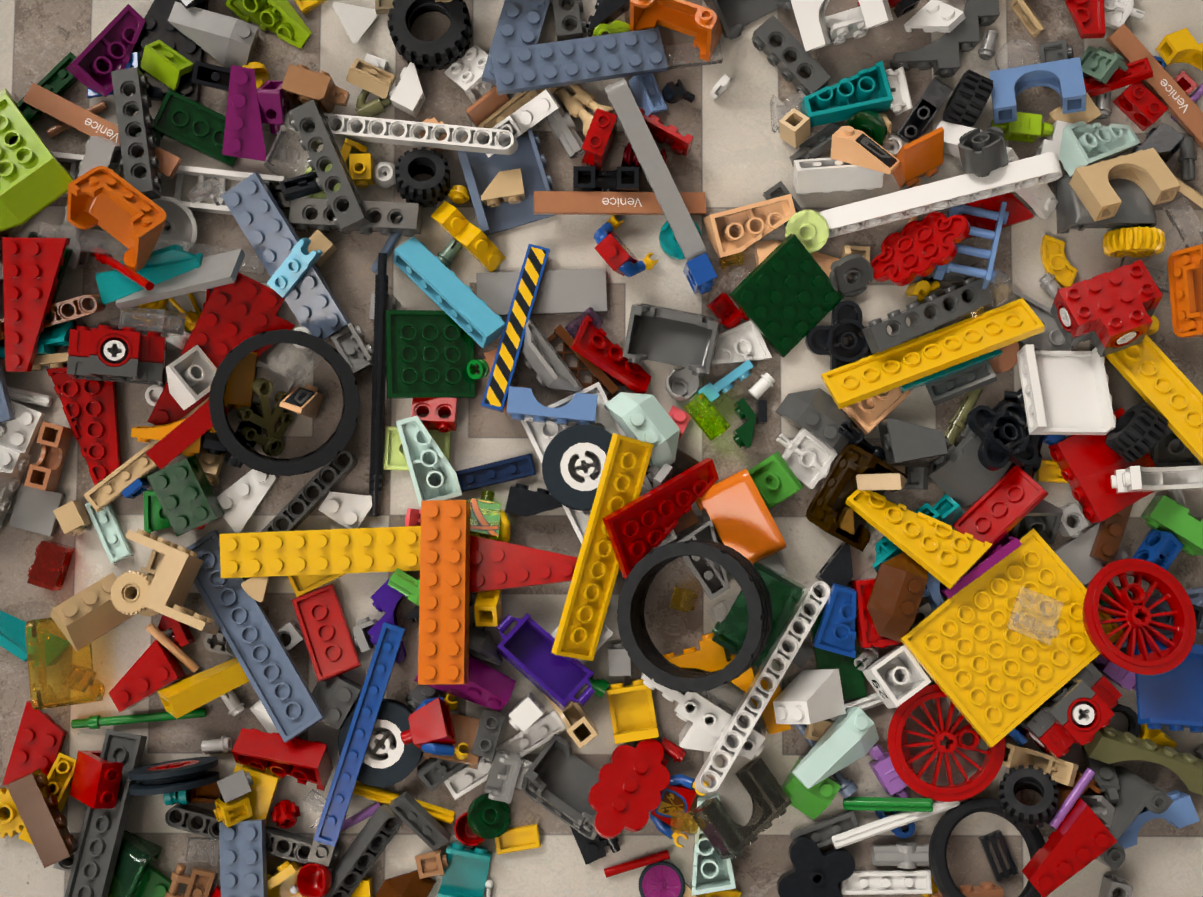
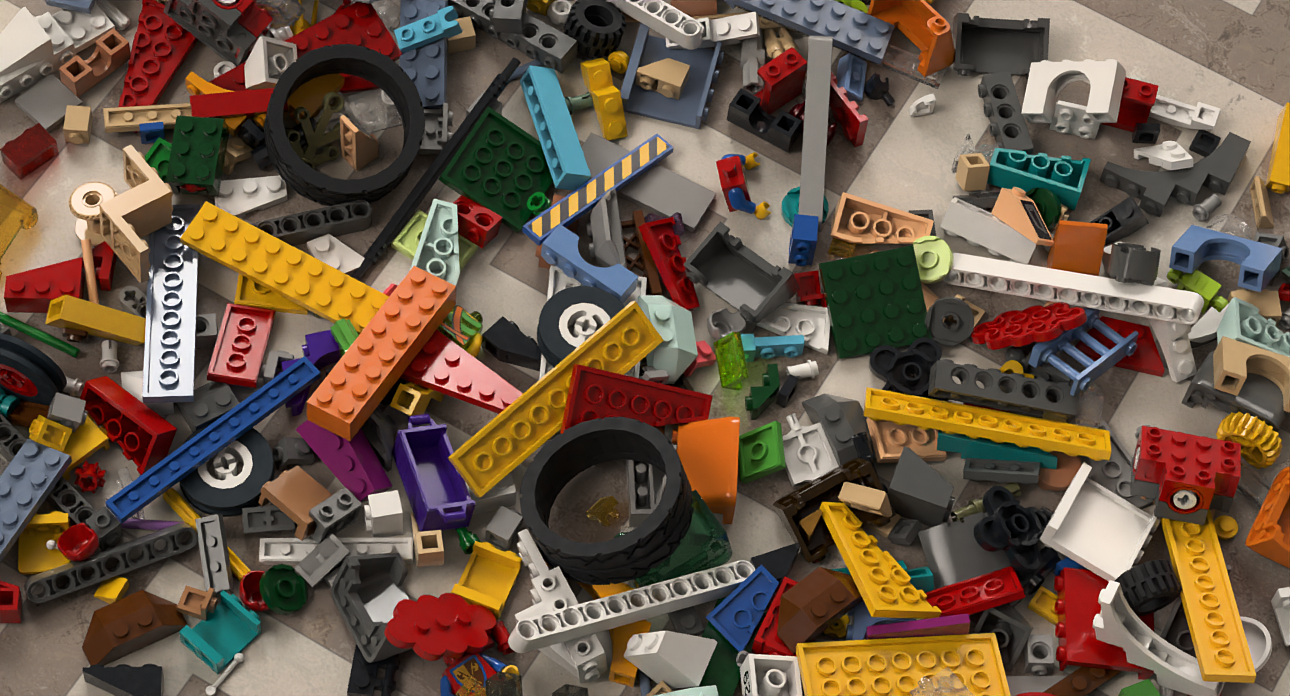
camera: 25 degrees right, 25 degrees down
tan slope [50,572,135,652] -> none
light aqua tile [85,503,133,564] -> none
tan tile [241,577,270,603] -> none
red torso [400,693,468,760] -> none
dark blue tile [455,453,536,493] -> none
yellow tile [494,823,541,855] -> none
nougat tile [533,191,706,215] -> none
white hinge [885,67,913,116] -> none
black tyre [943,70,993,127] -> none
yellow tile [1040,234,1078,288] -> none

